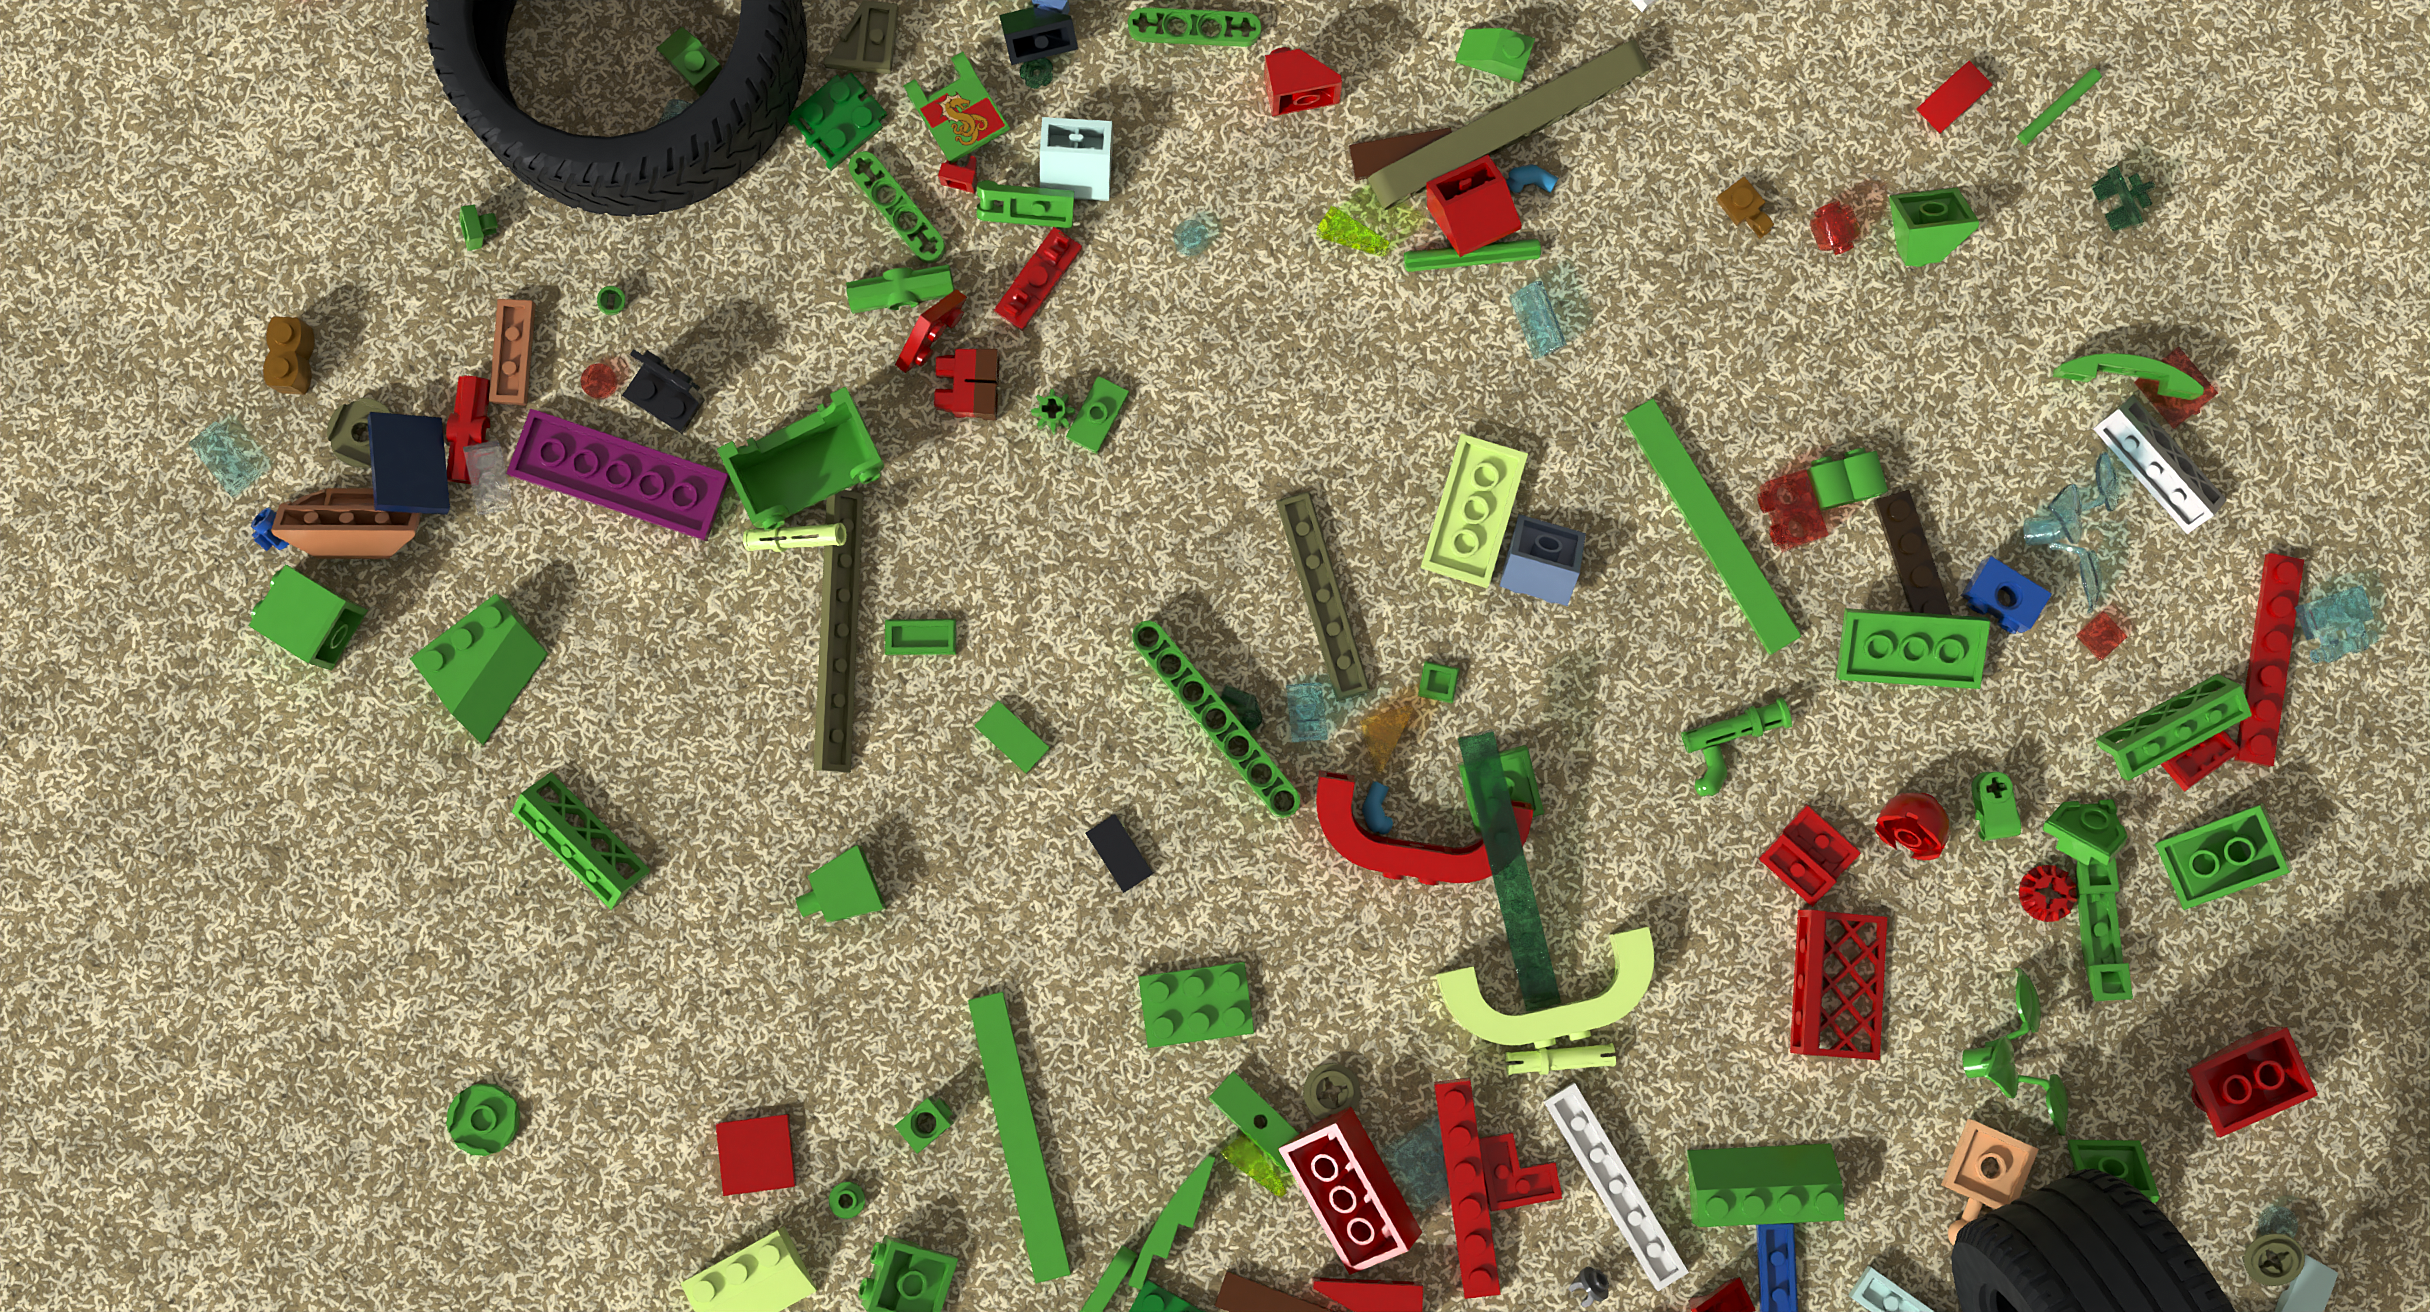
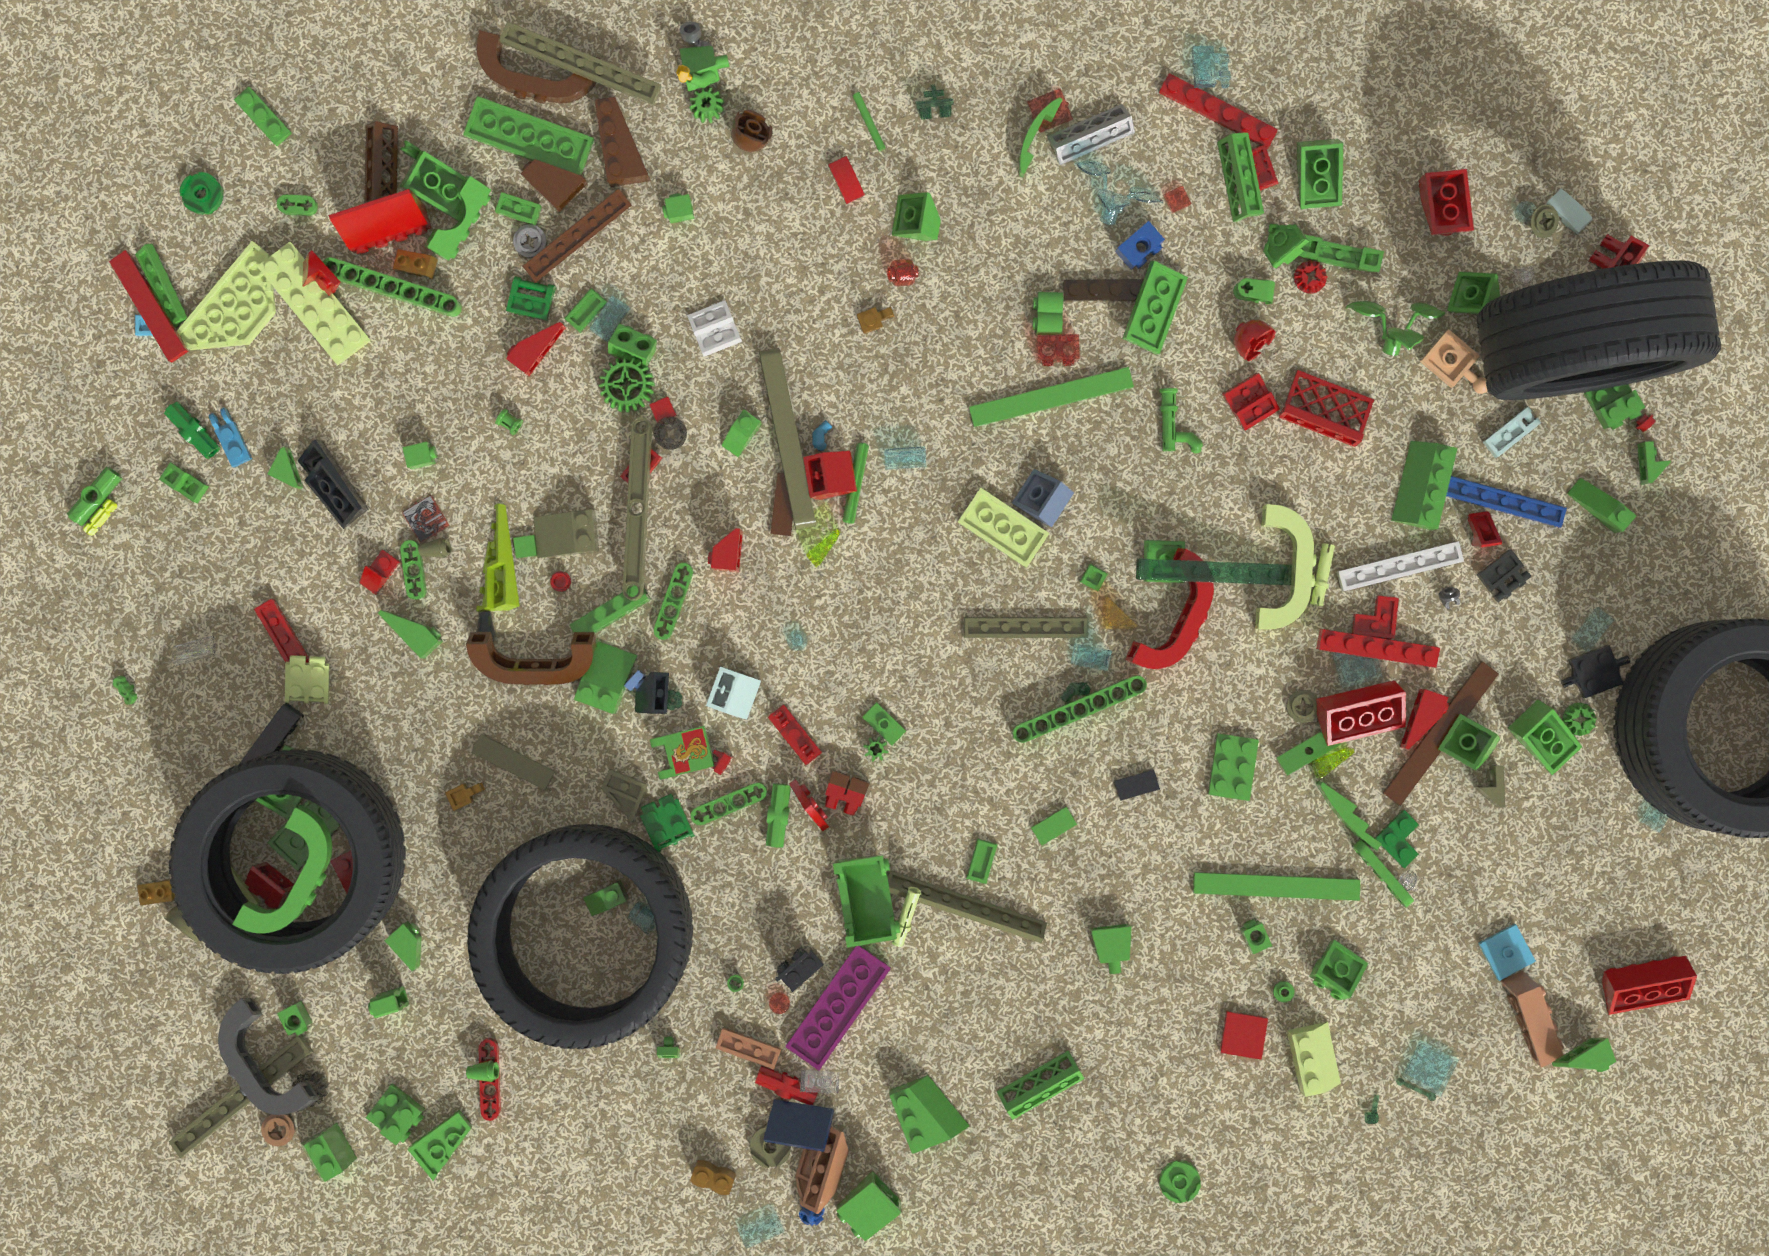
camera: 75 degrees left, 5 degrees up
bright green plate [976,180,1075,228] -> none
dark azure arm [1362,781,1393,835] -> none

